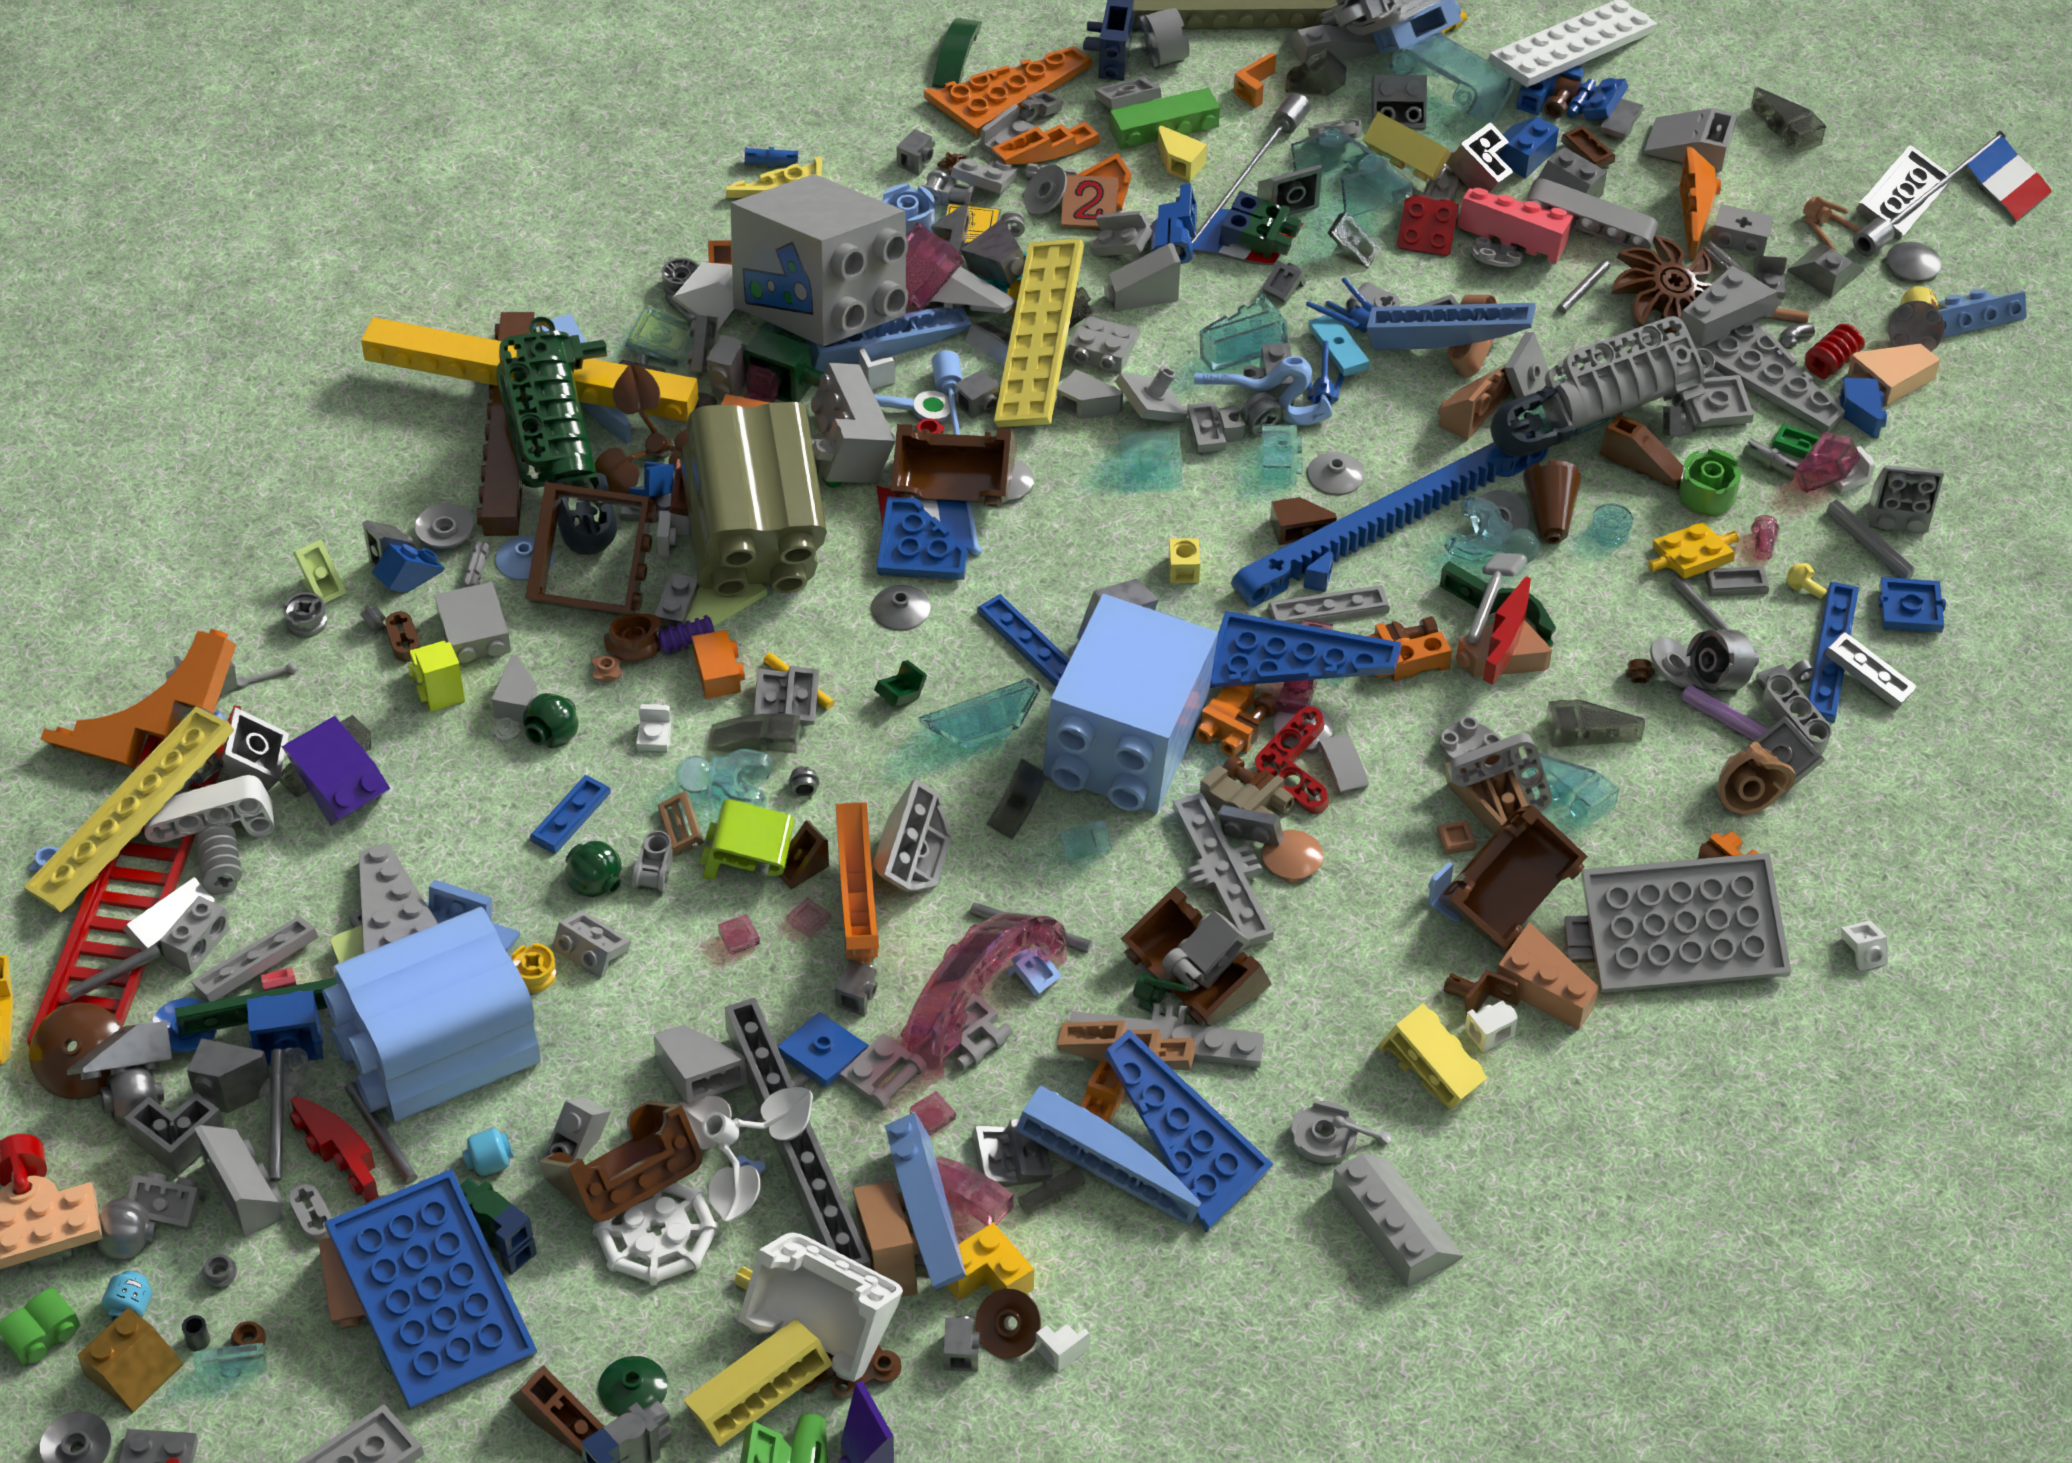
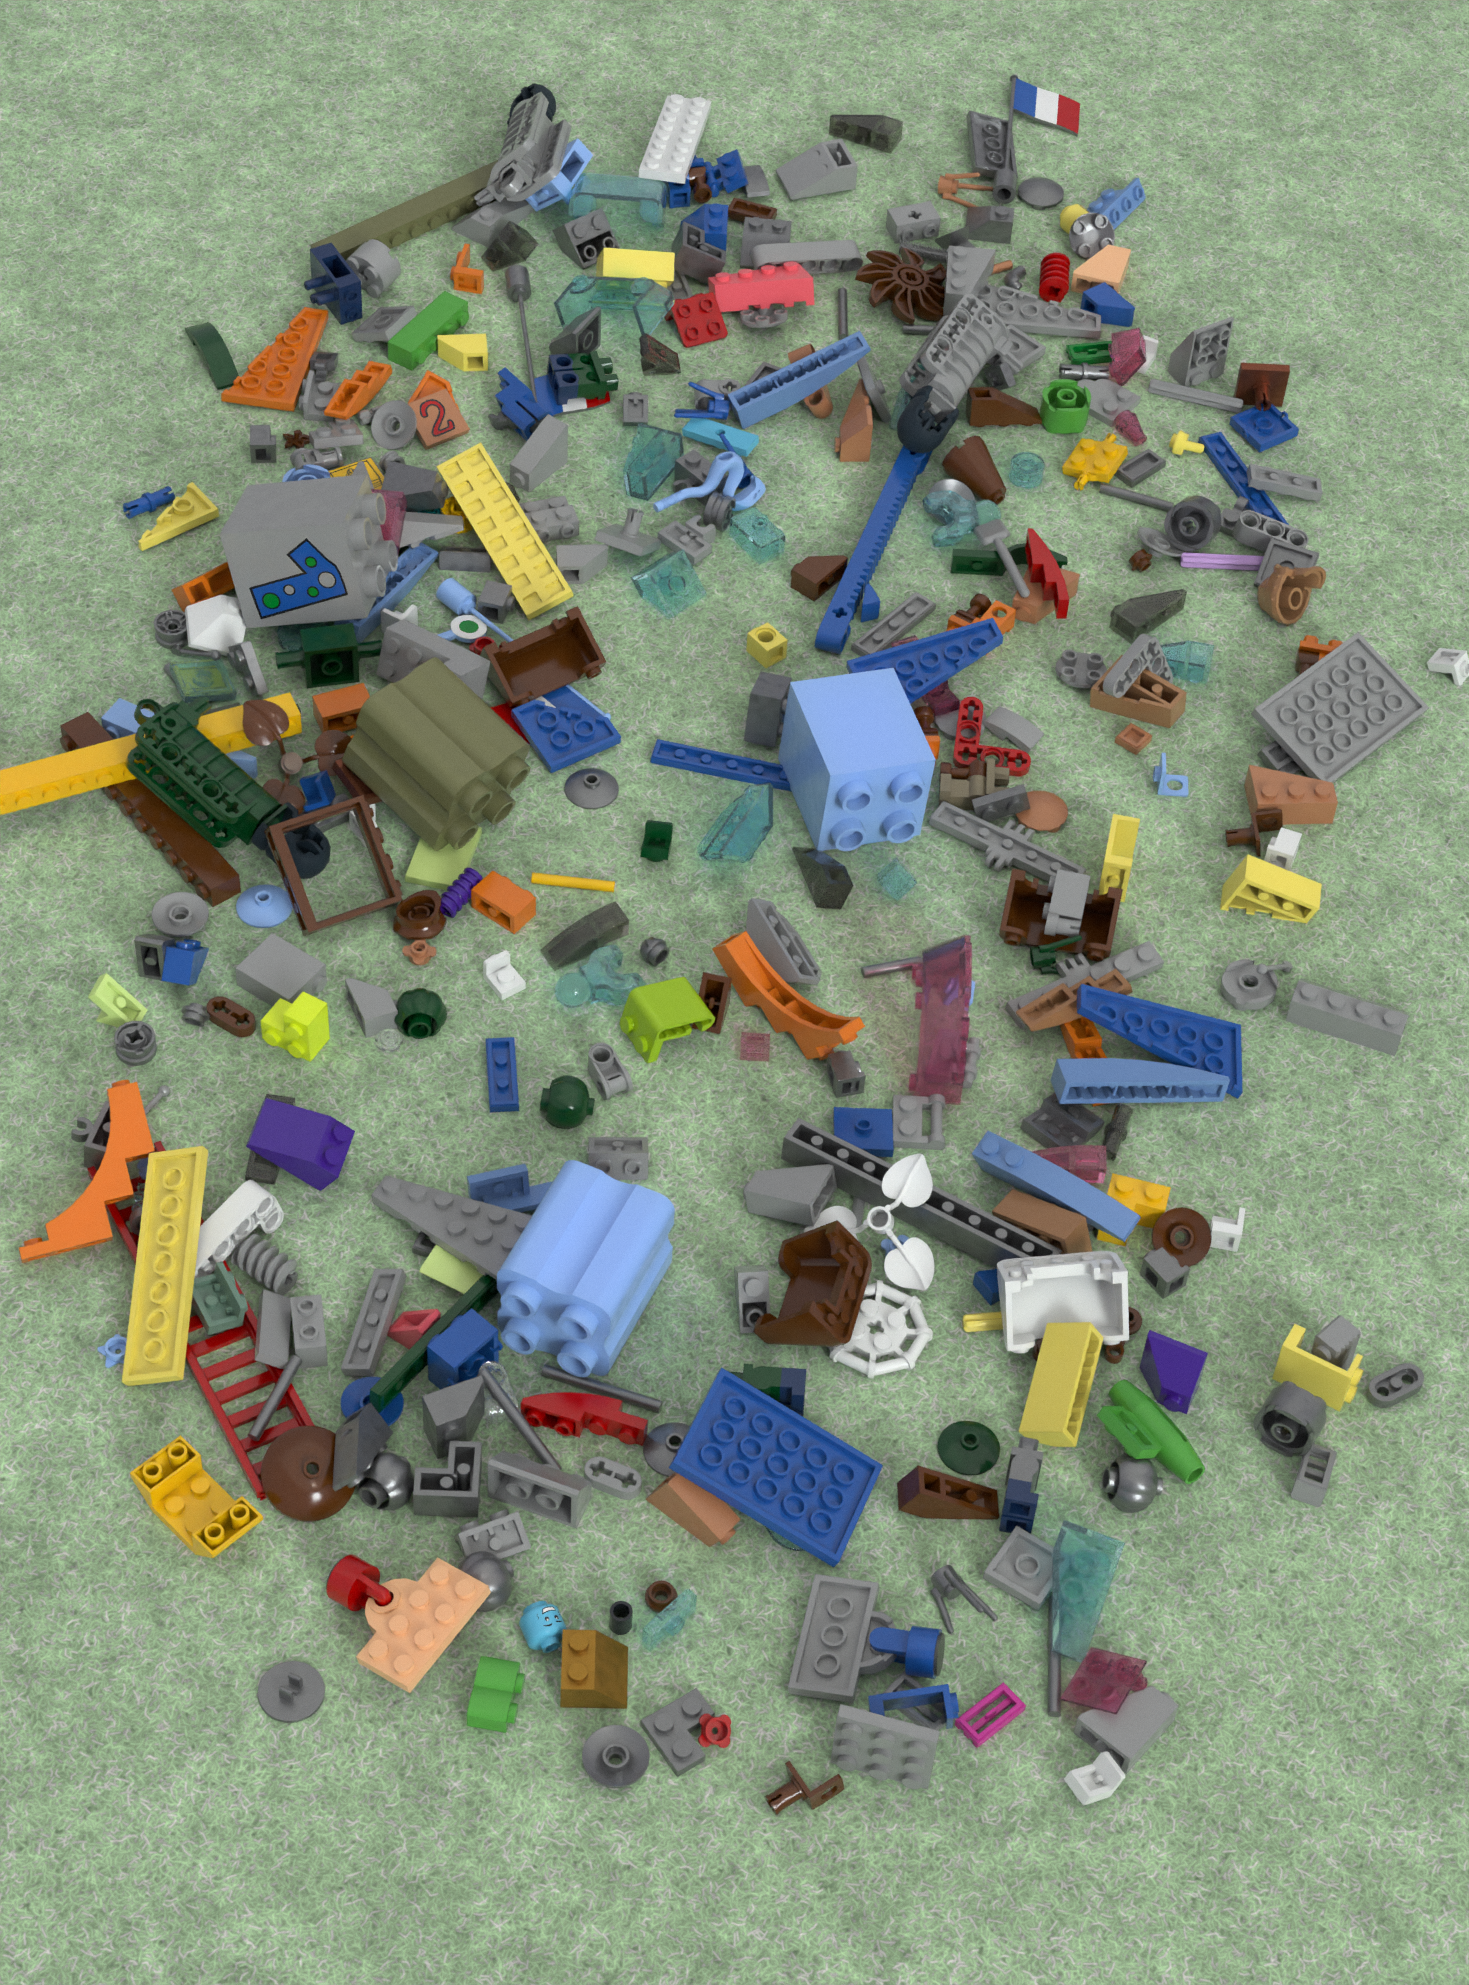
camera: 40 degrees left, 0 degrees up
flat silver plate [202,1254,237,1288] -> none
flat silver slope [222,707,289,792] -> none
light grey axle [462,541,490,588] -> none
medium azure head [462,1128,514,1177] -> none
flat silver plate [654,573,700,628] -> none
medium nougat tile [658,791,704,856] -> none
light grey brick [706,335,746,399] -> none
clear pink plate [718,914,760,955] -> none
clear pink bracket [744,364,778,403] -> none
flat silver slope [752,666,819,728] -> none
clear pink plate [910,1091,956,1136] -> none
light grey bracket [1091,211,1152,257] -> none
light grey plate [1308,119,1362,144] -> none
light grey dish [1308,452,1365,495] -> none
reddish brown windscreen [1438,805,1588,951] -> none
orange wedge [1679,147,1721,260] -> none
none -> sand green bracket [192,1262,248,1335]
none -> light grey plate [1077,379,1141,427]
none -> light yellow panel [1099,814,1140,902]
none -> copper tile [1234,363,1290,411]

